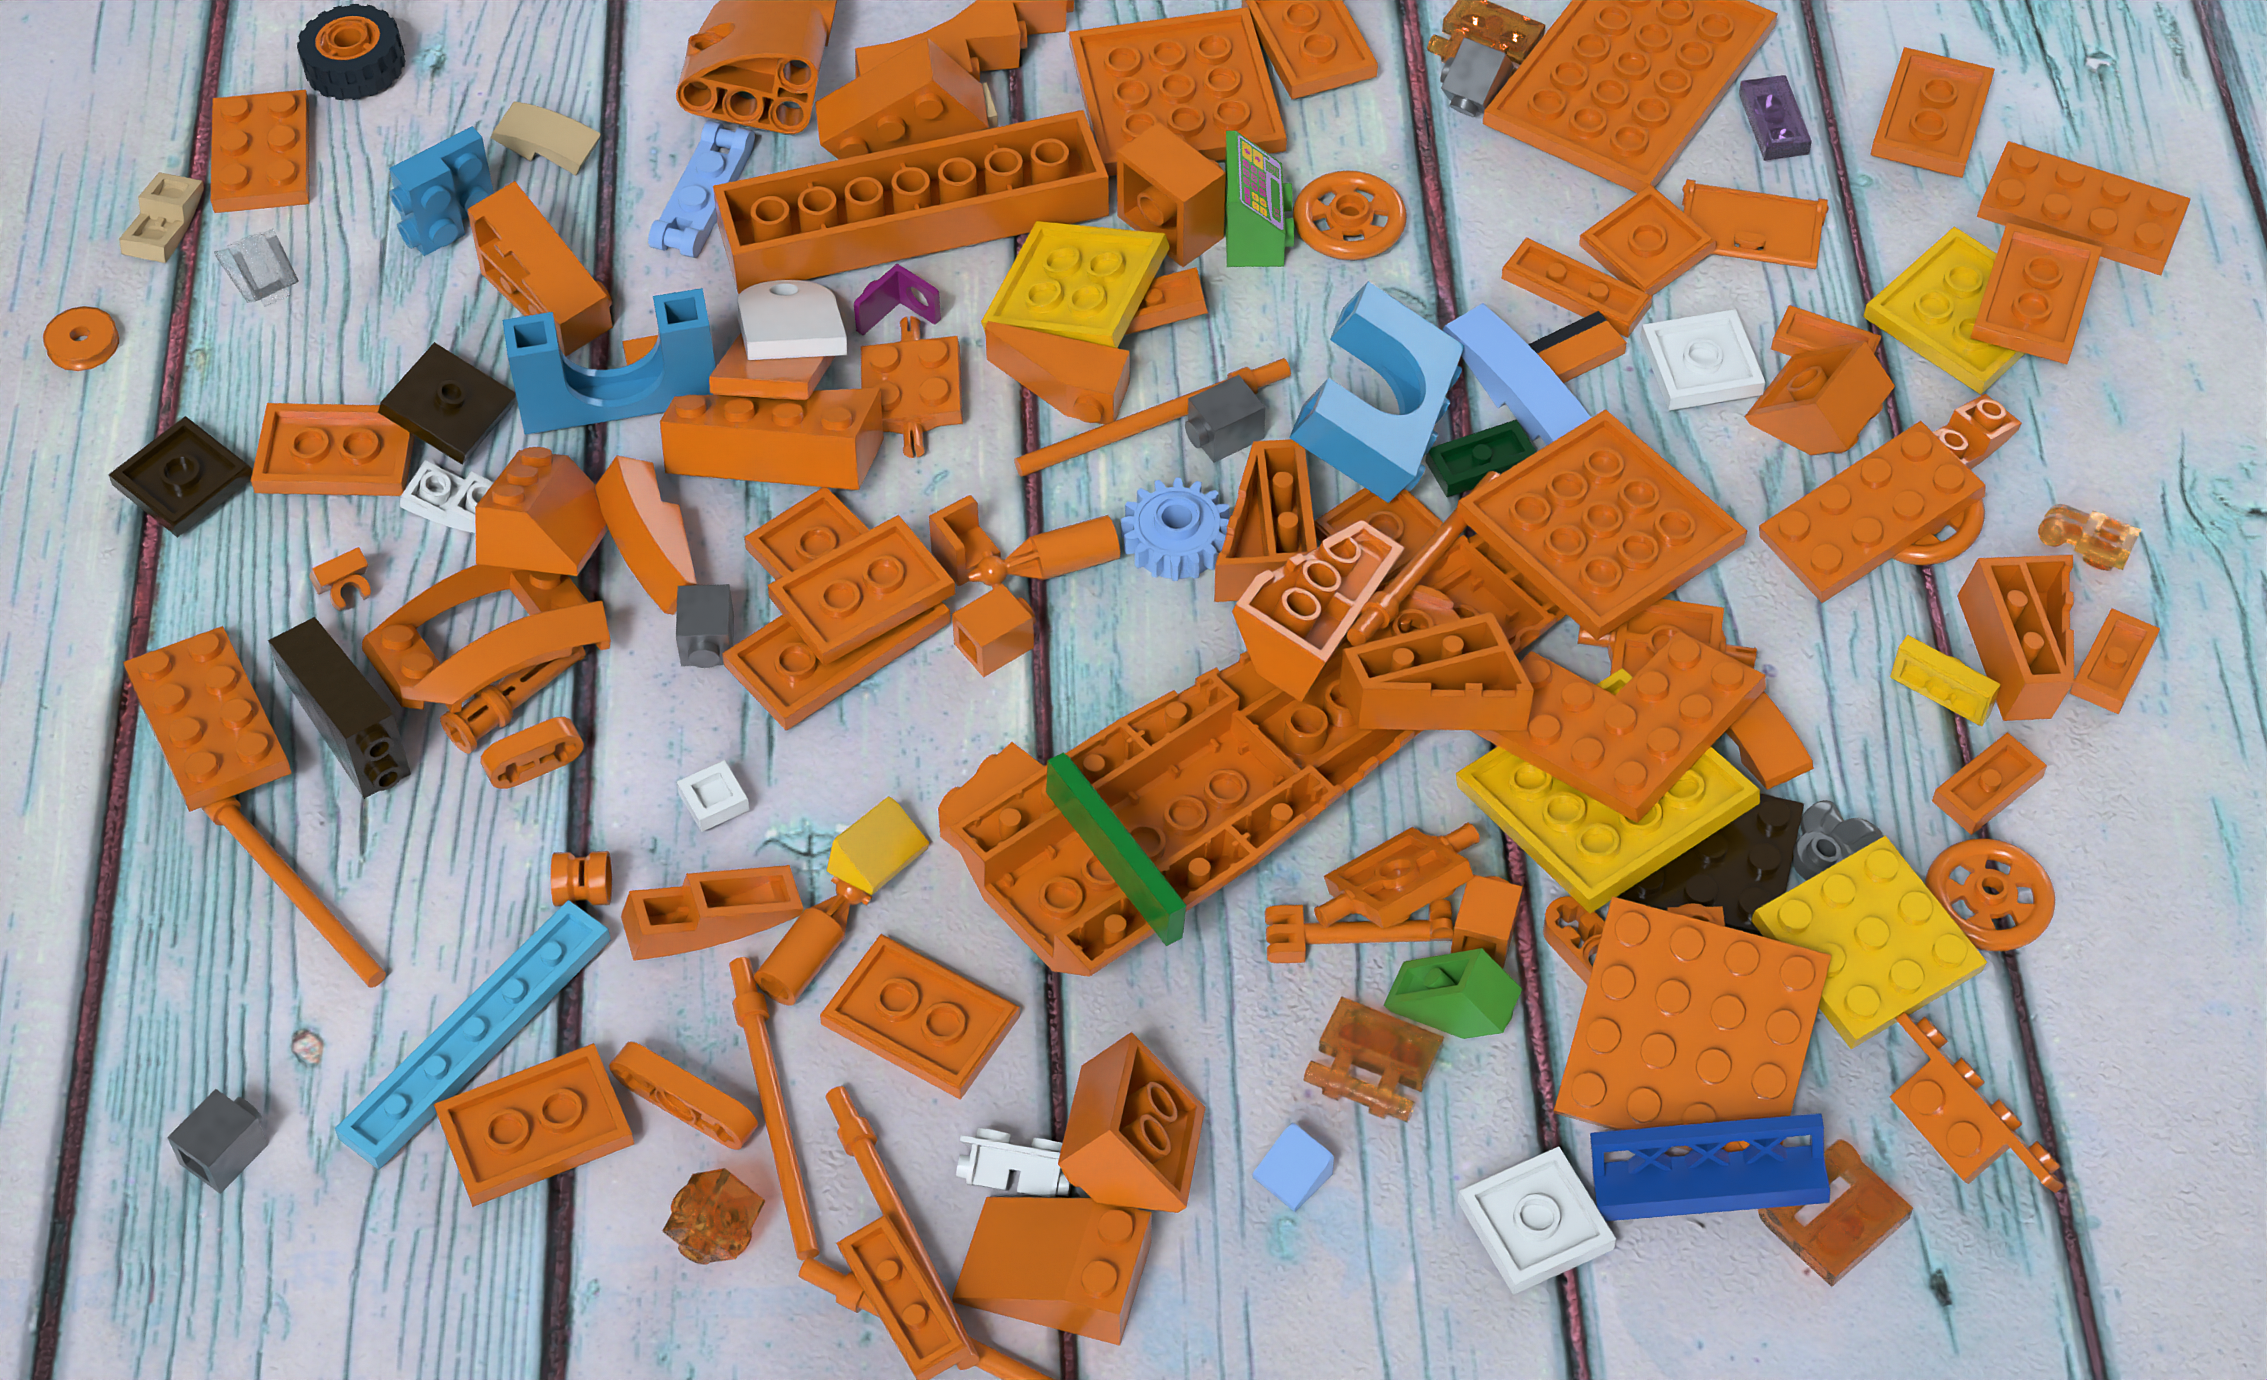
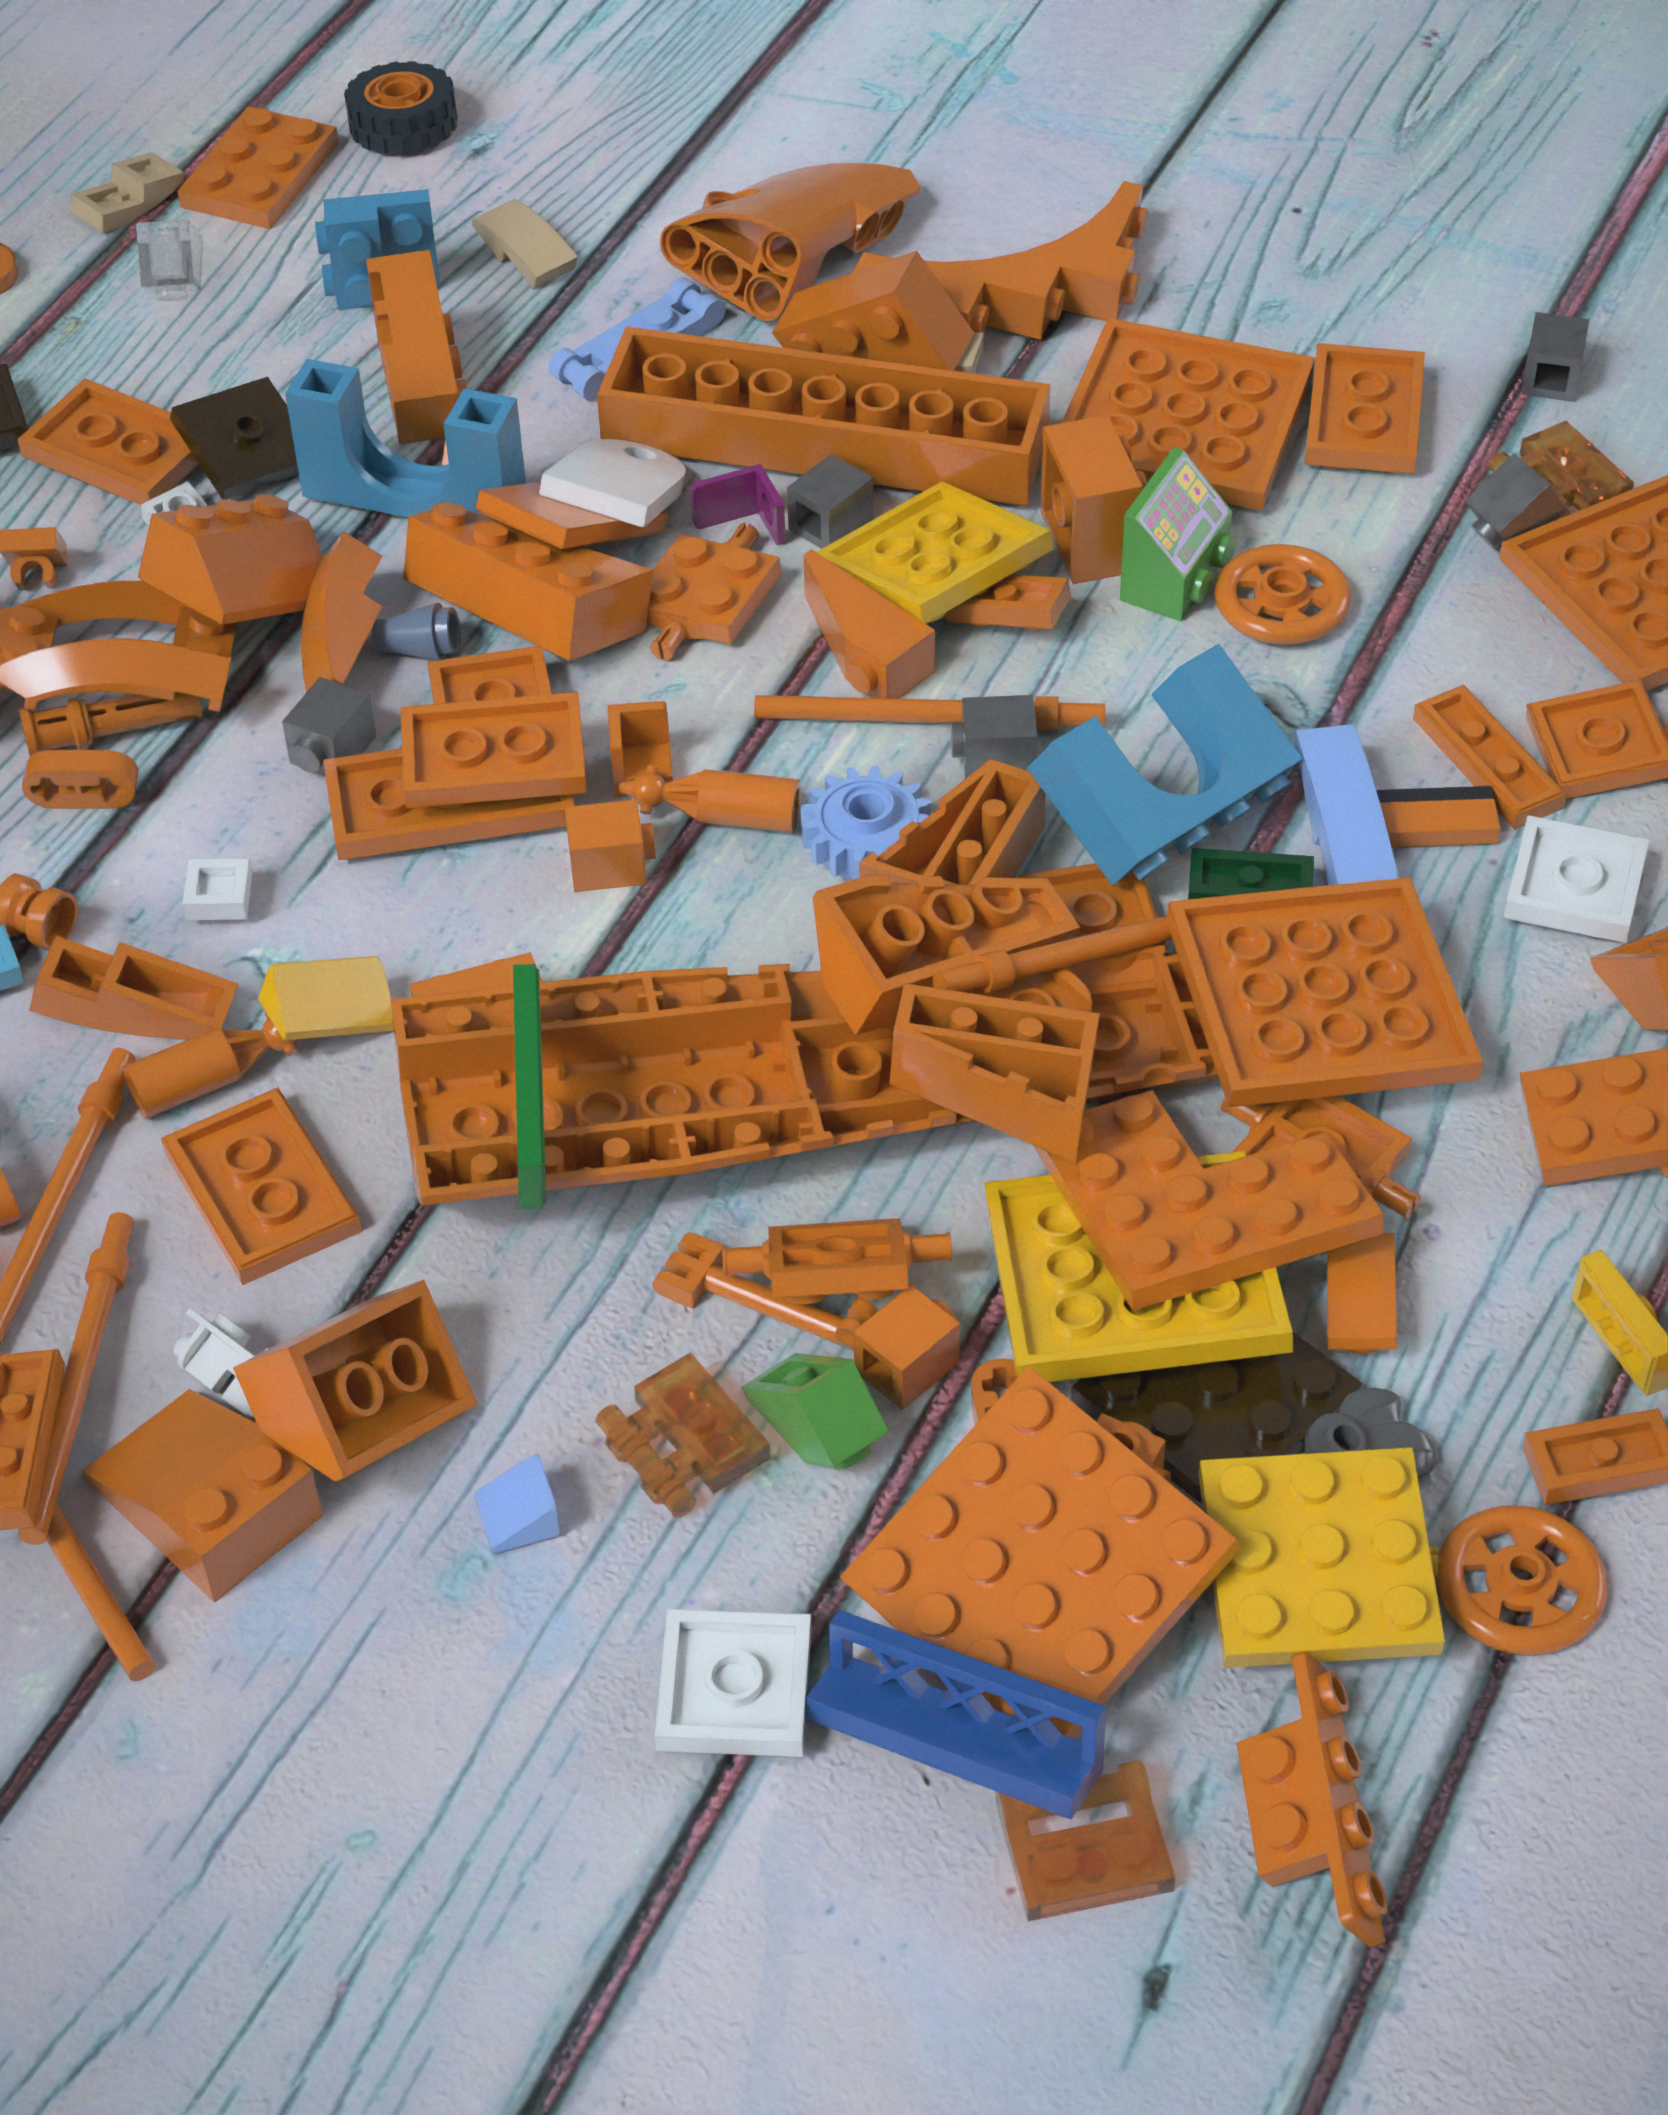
camera: 30 degrees right, 5 degrees down
none -> sand blue cone [372,603,461,660]
none -> flat silver brick [787,454,874,549]

